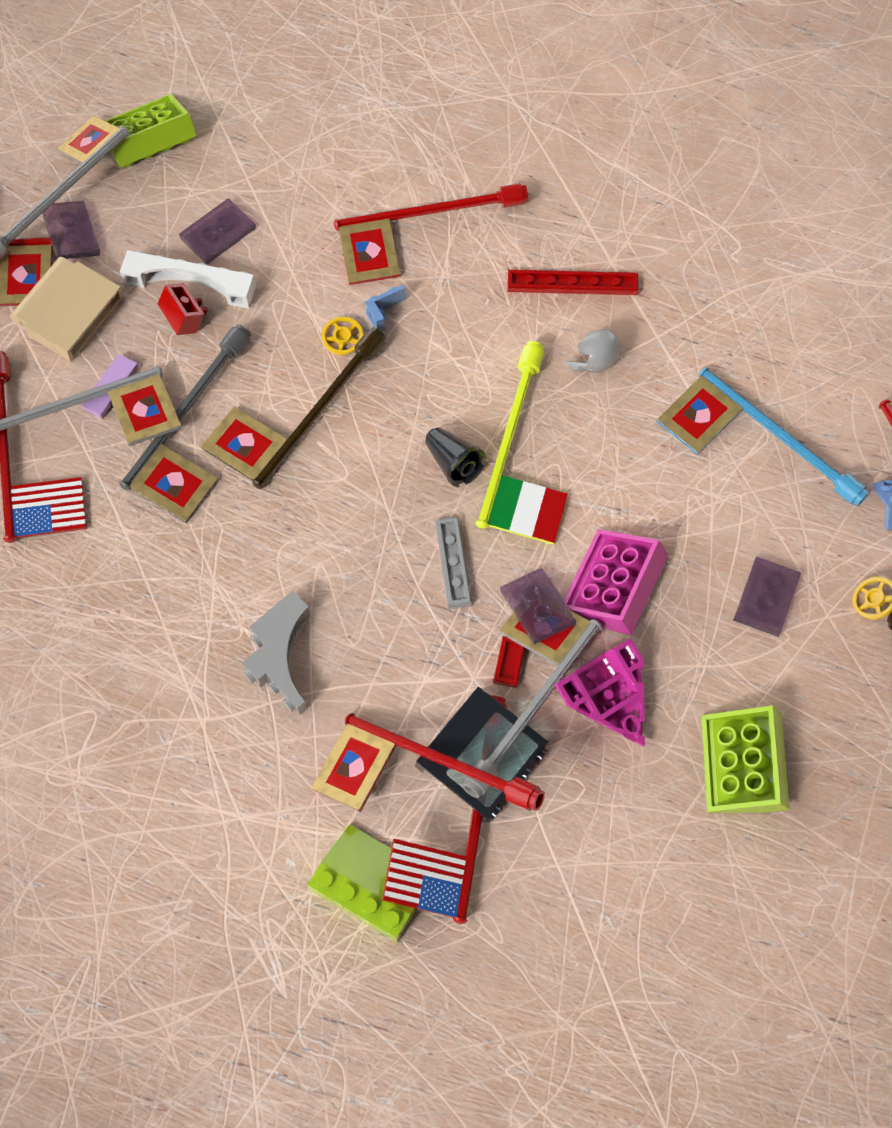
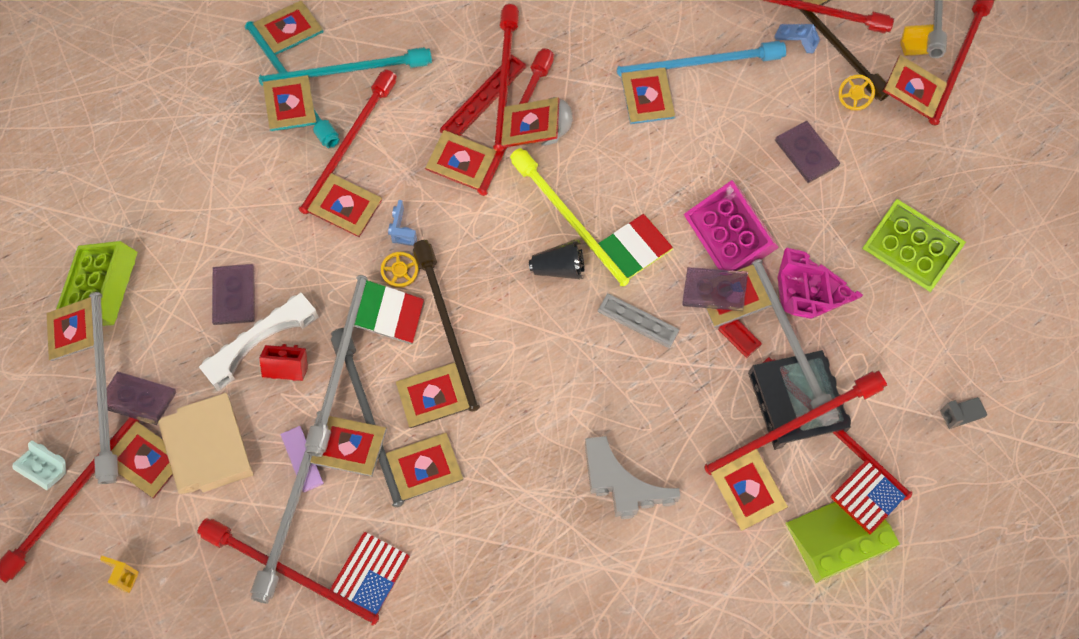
camera: 55 degrees left, 0 degrees up
none -> flag [245,0,340,148]
none -> flag [258,47,432,131]
none -> flag [305,275,424,457]
none -> flag [425,48,554,196]
none -> flag [493,4,560,152]
none -> dark grey bracket [940,397,987,429]

